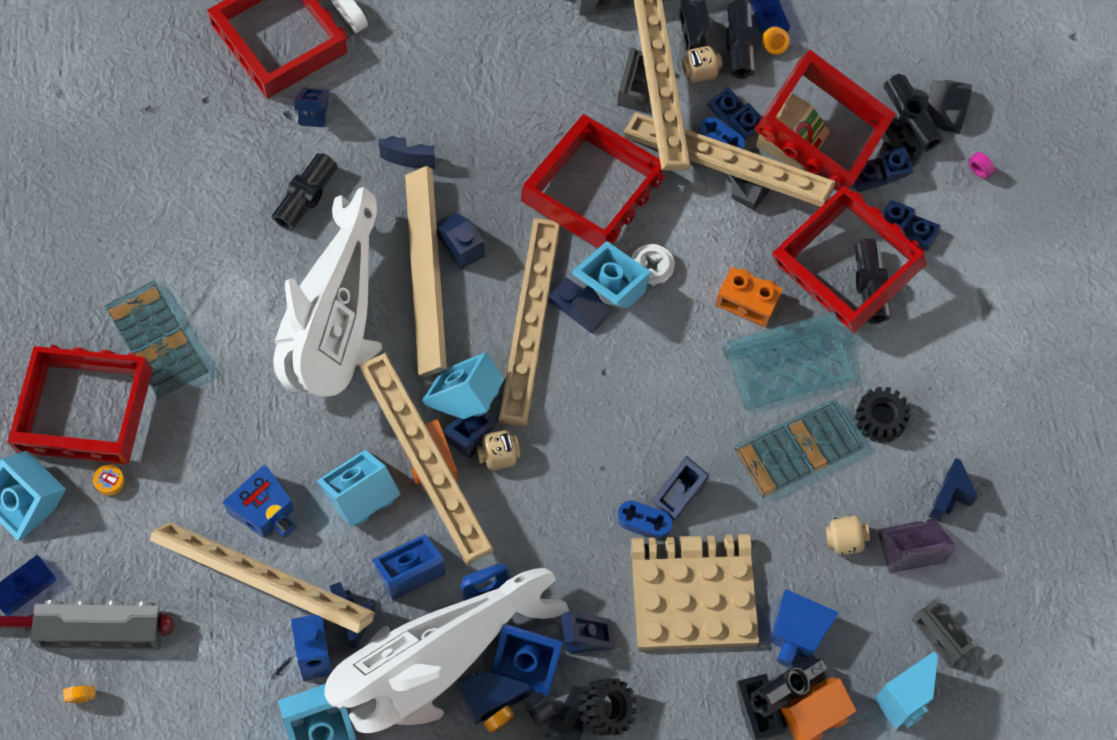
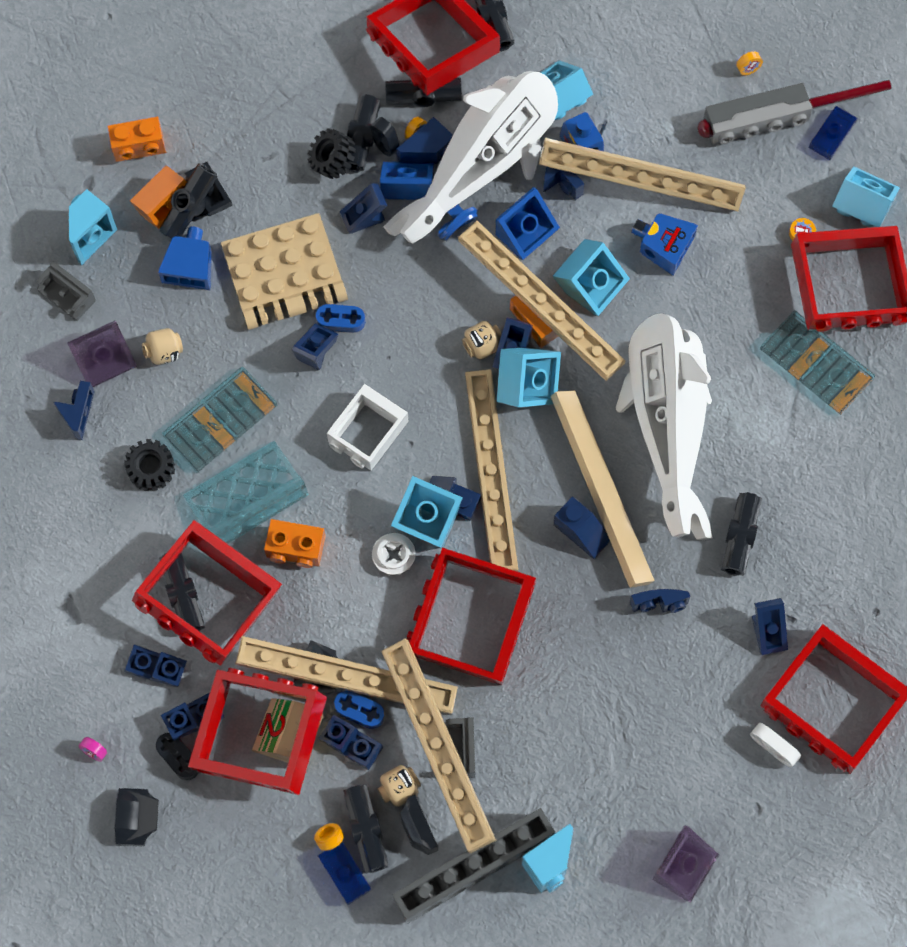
camera: 170 degrees right, 5 degrees up
black piece [883,73,943,152] -> none
none -> white window [327,384,408,471]

